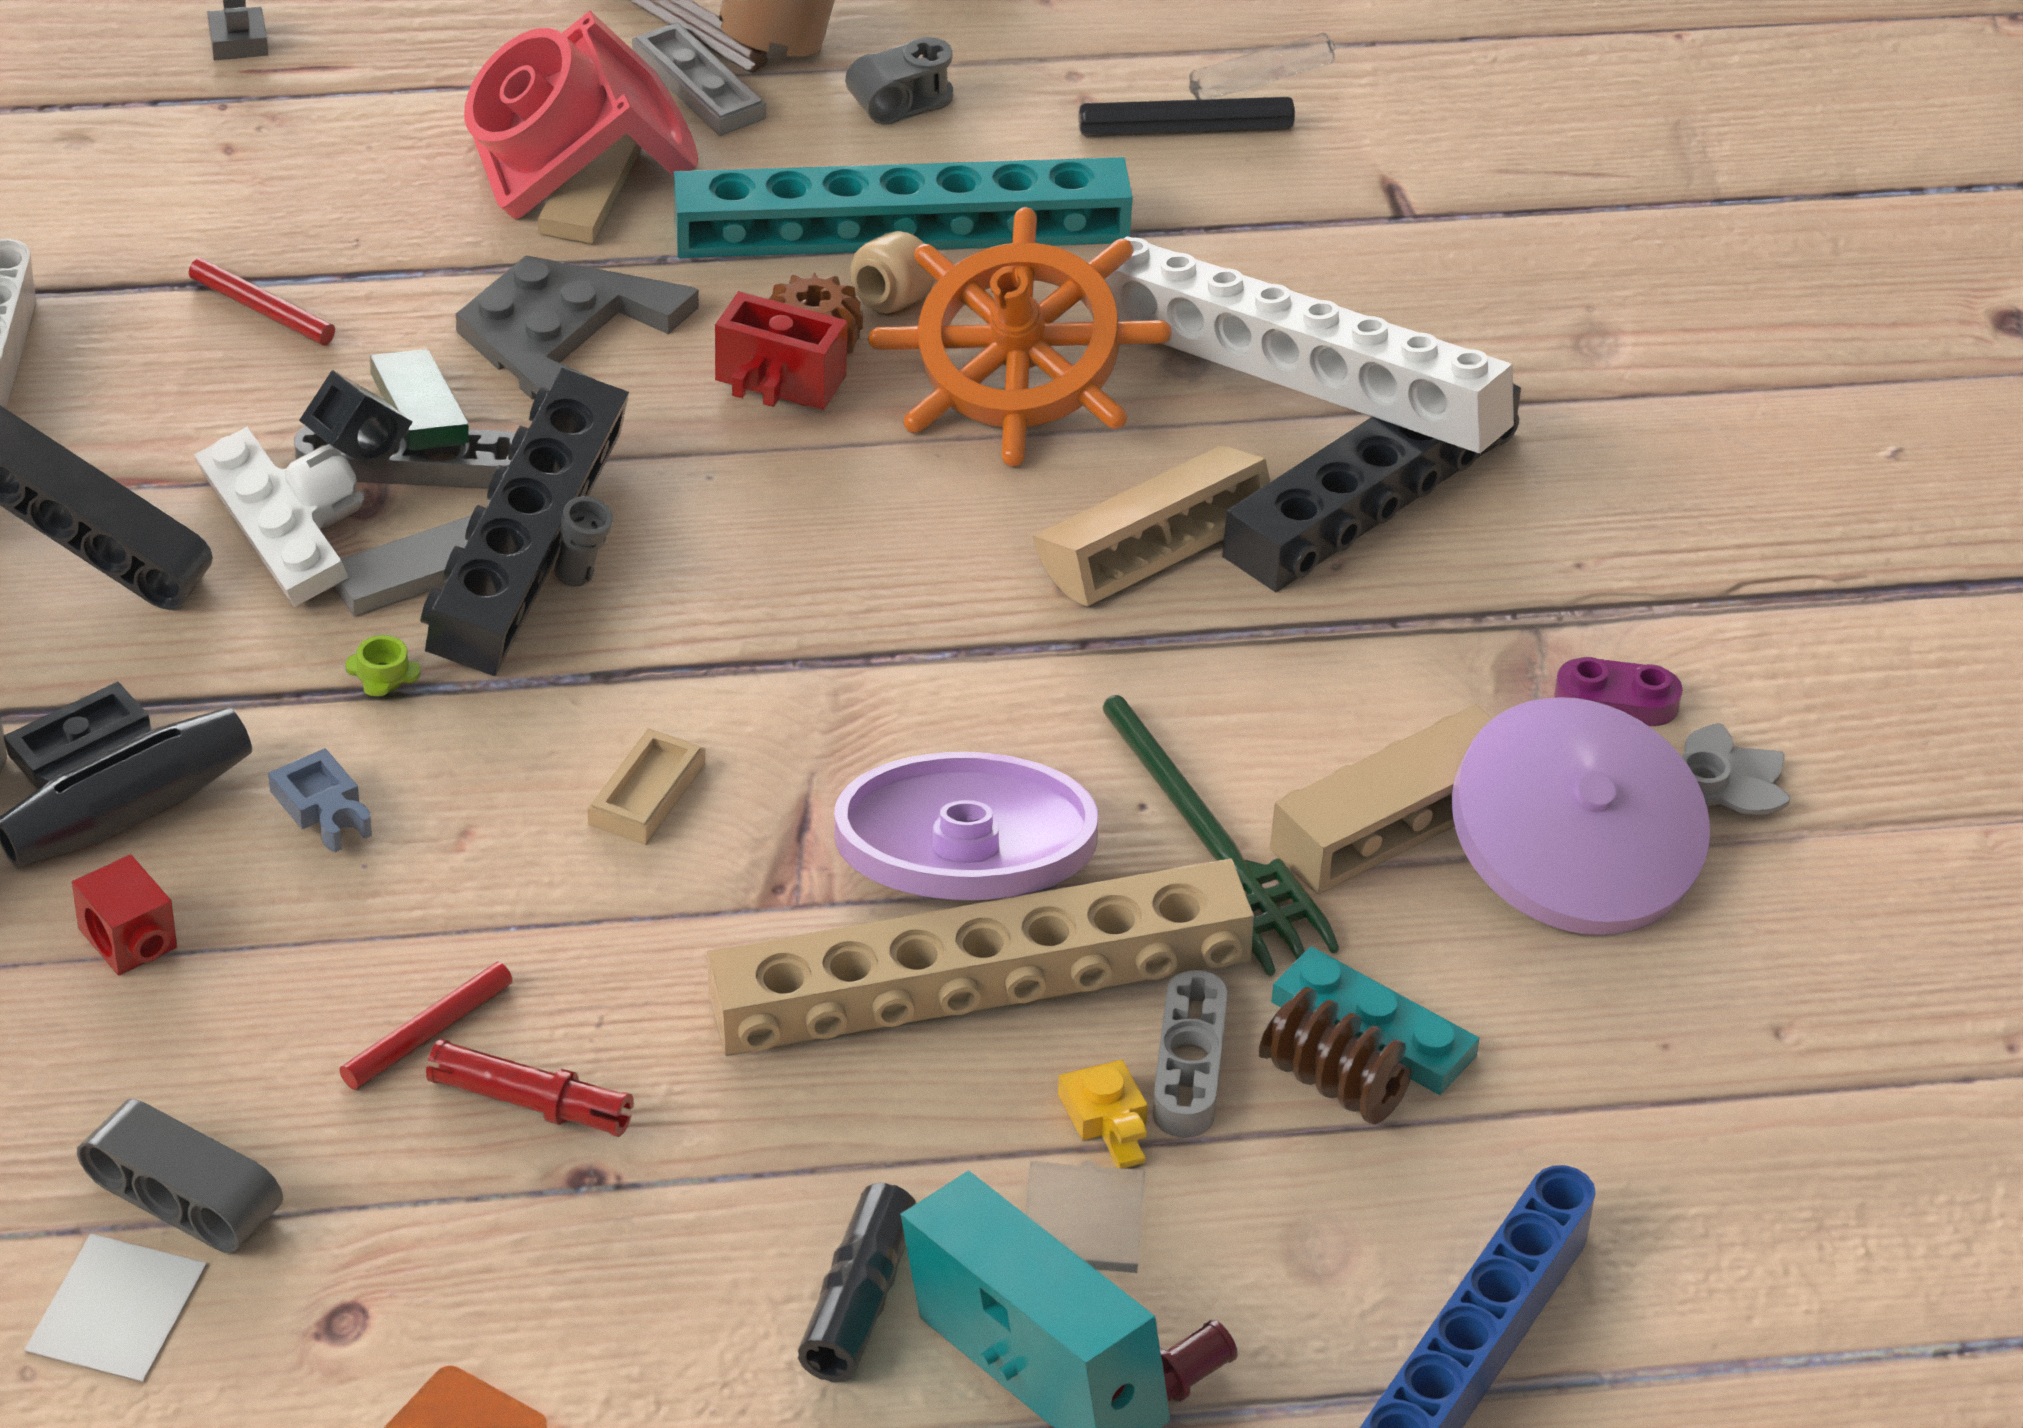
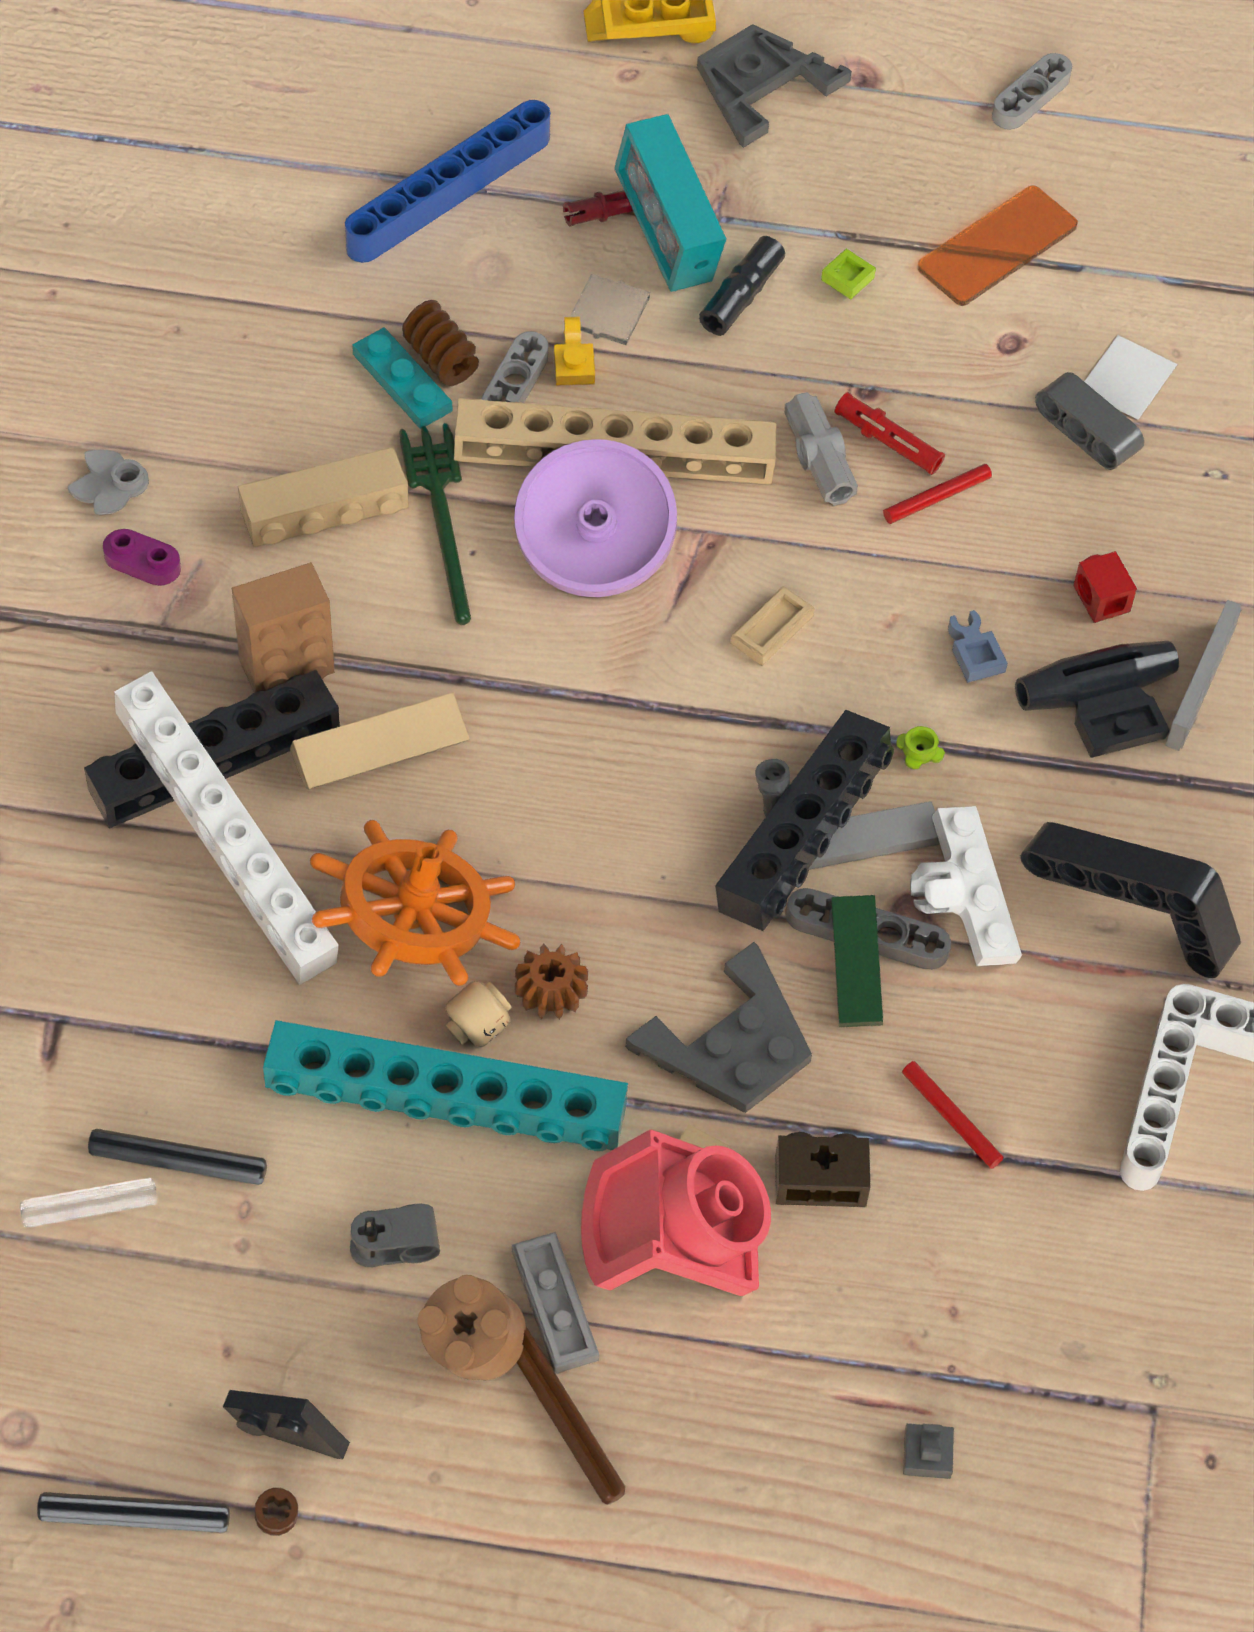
camera: 165 degrees left, 15 degrees up
black brick [299,370,413,473] -> none
red brick [715,291,847,410] -> none
lavender dish [1452,697,1710,935] -> none
none -> medium nougat brick [231,562,335,693]
none -> dark brown brick [775,1132,871,1207]
none -> light grey piece [784,392,858,506]
none -> lime plate [821,248,876,300]

